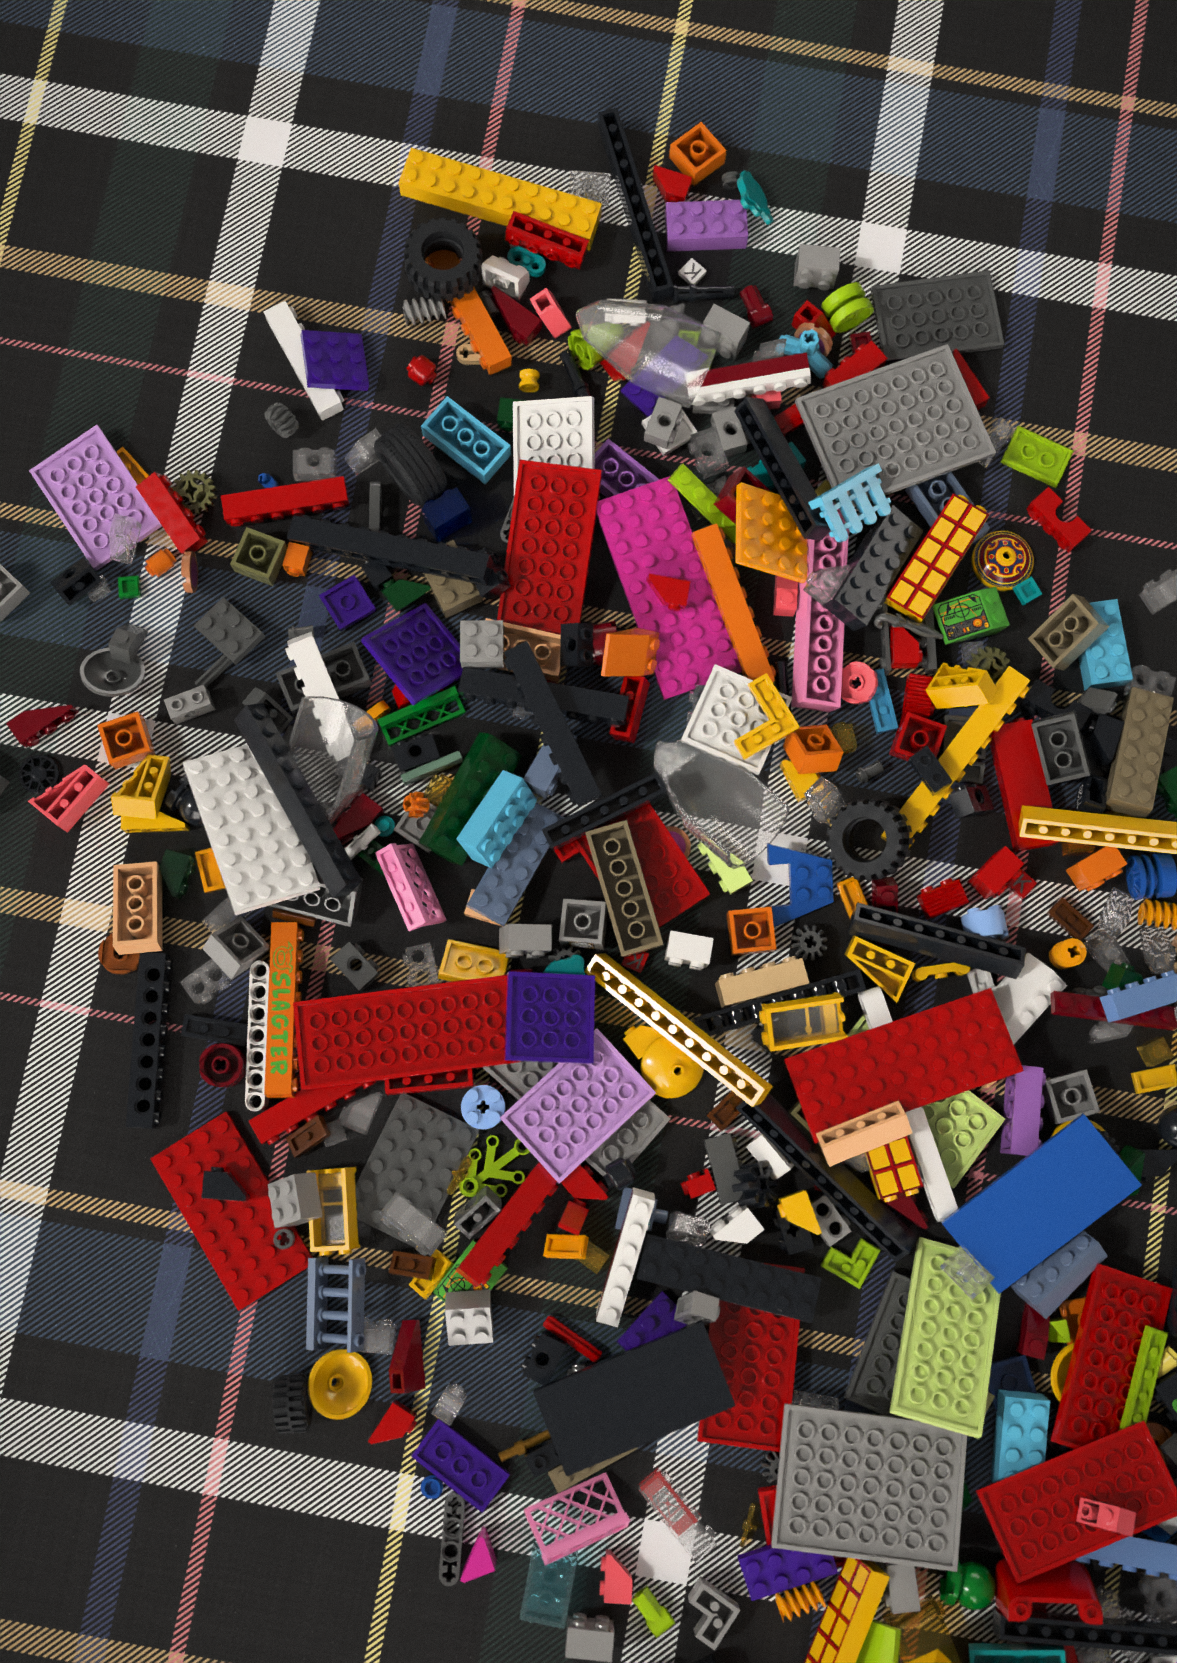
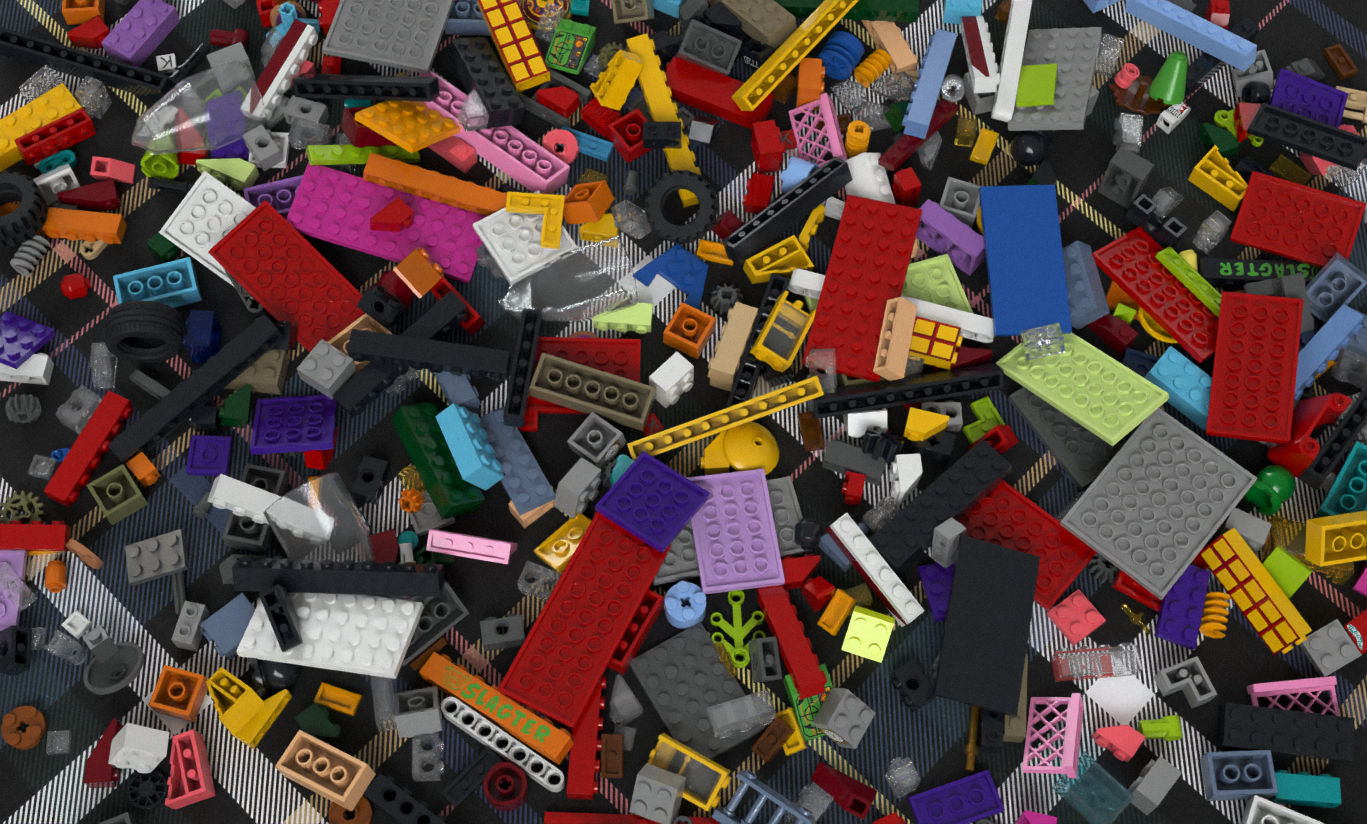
camera: 55 degrees left, 15 degrees down
green tile [118,575,141,599] -> none
green fence [377,686,466,747] -> none
sand green tile [401,751,463,786] -> none
yellow wheel [519,369,540,393] -> none
red axle [543,1315,602,1363] -> none
medium azure fence [808,463,891,543] -> none
dark grey piece [874,613,943,639] -> none
coral slope [1077,1498,1136,1537] -> none
none -> dark orange plate [1,706,47,750]
none -> clear plate [28,454,56,480]
none -> clear piece [43,630,88,665]
none -> clear plate [46,730,72,755]
none -> white tile [62,609,93,639]
none -> clear brick [75,76,112,120]
none -> white brick [108,723,169,773]
none -> yellowish green slope [196,158,259,191]
none -> sand blue brick [201,593,255,660]
none -> black slope [259,585,303,652]
none -> clear brick [534,2,566,44]
none -> bright pink fence [788,92,848,169]
none -> clear brick [806,349,837,393]
none -> neon yellow brick [841,605,895,663]
none -> red brick [891,167,922,207]
none -> red slope [968,425,1019,455]
none -> coral plate [1046,589,1106,646]

